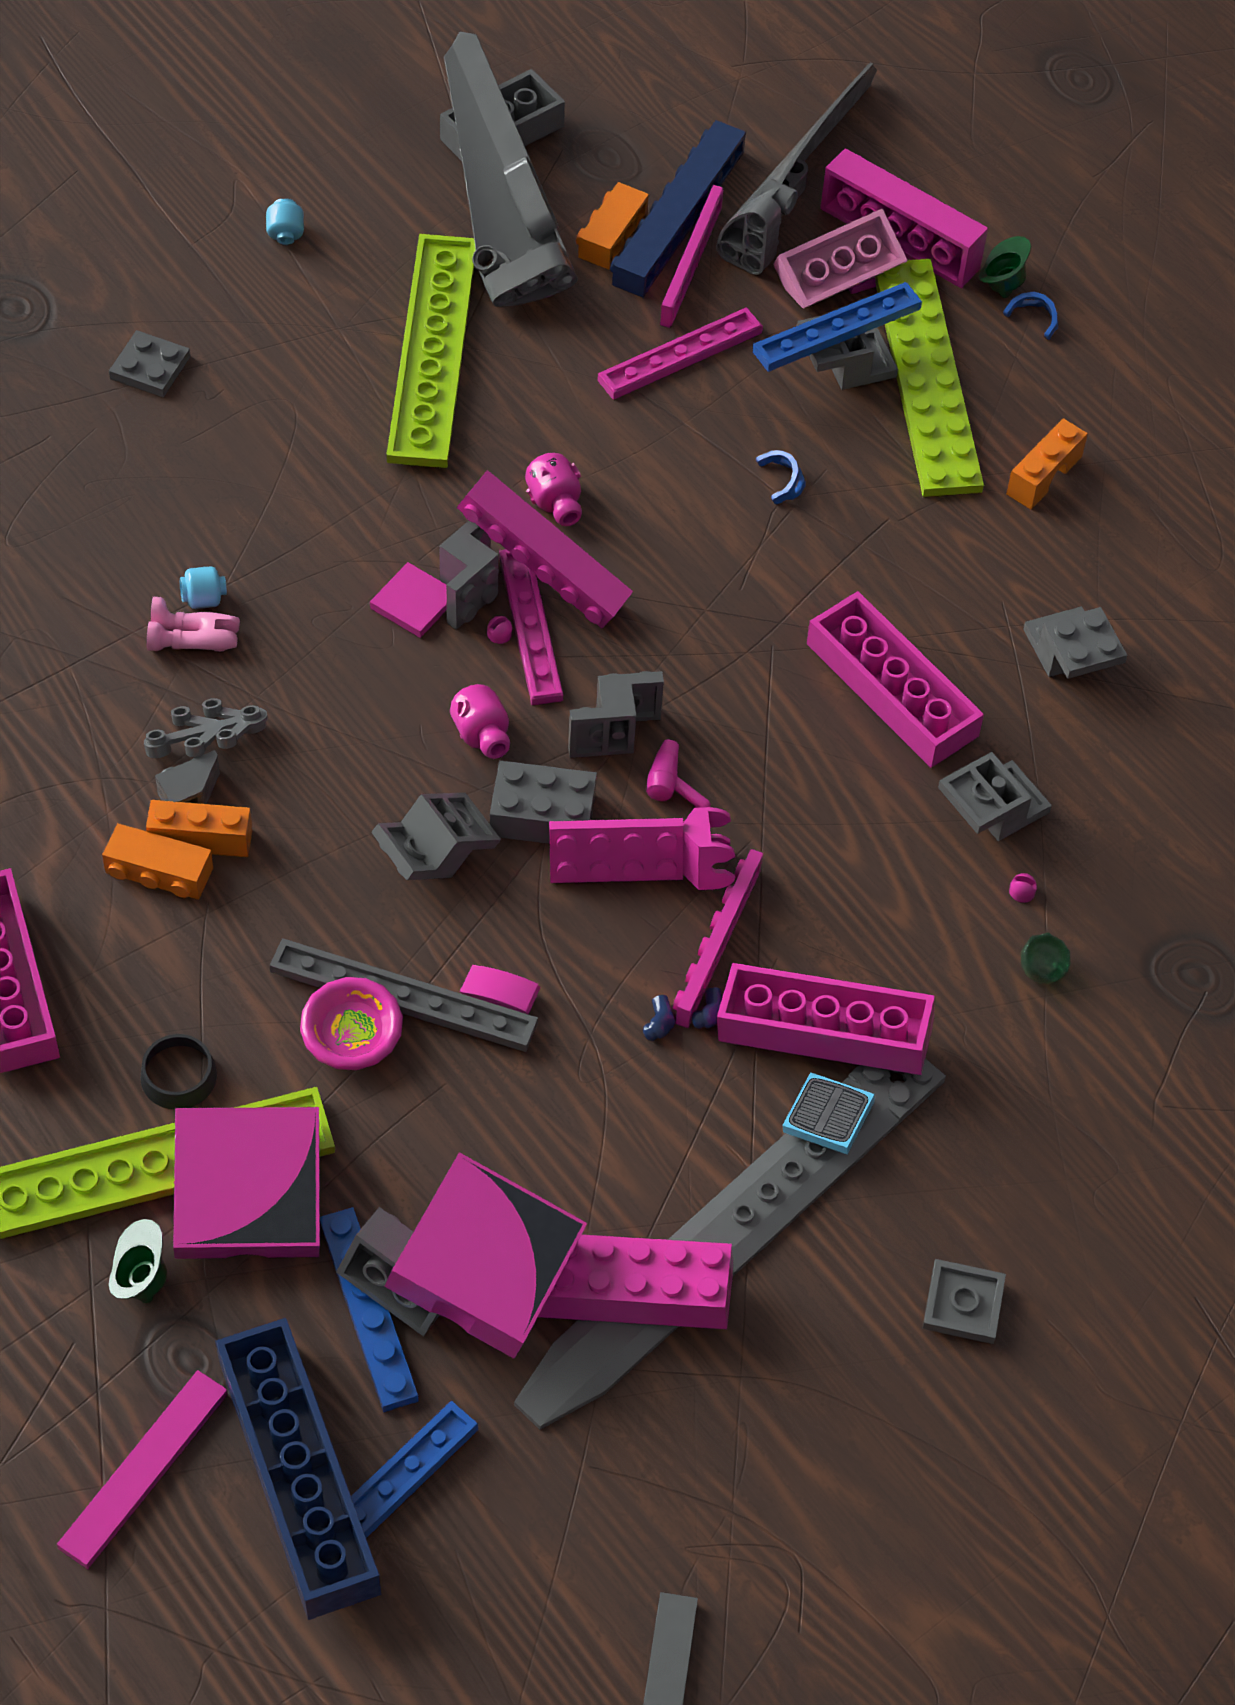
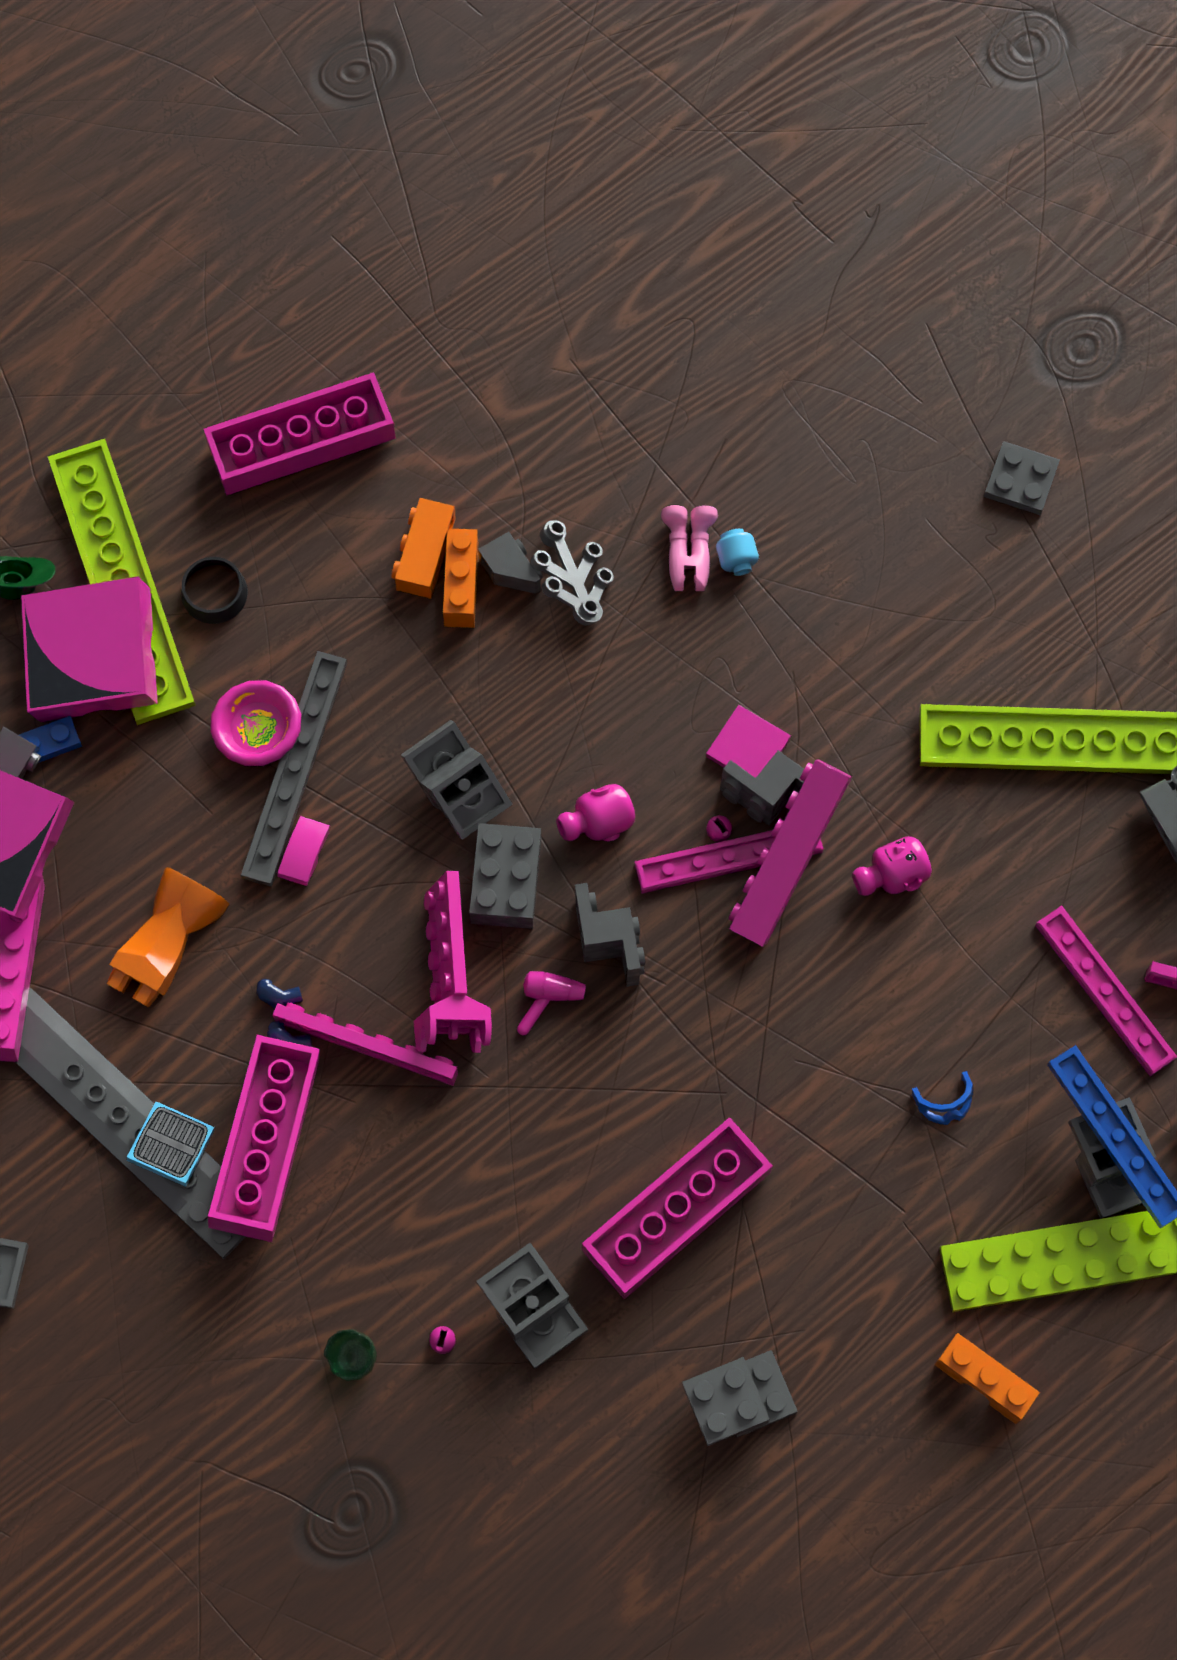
camera: 90 degrees right, 15 degrees up
none -> orange hips [107,867,229,1008]

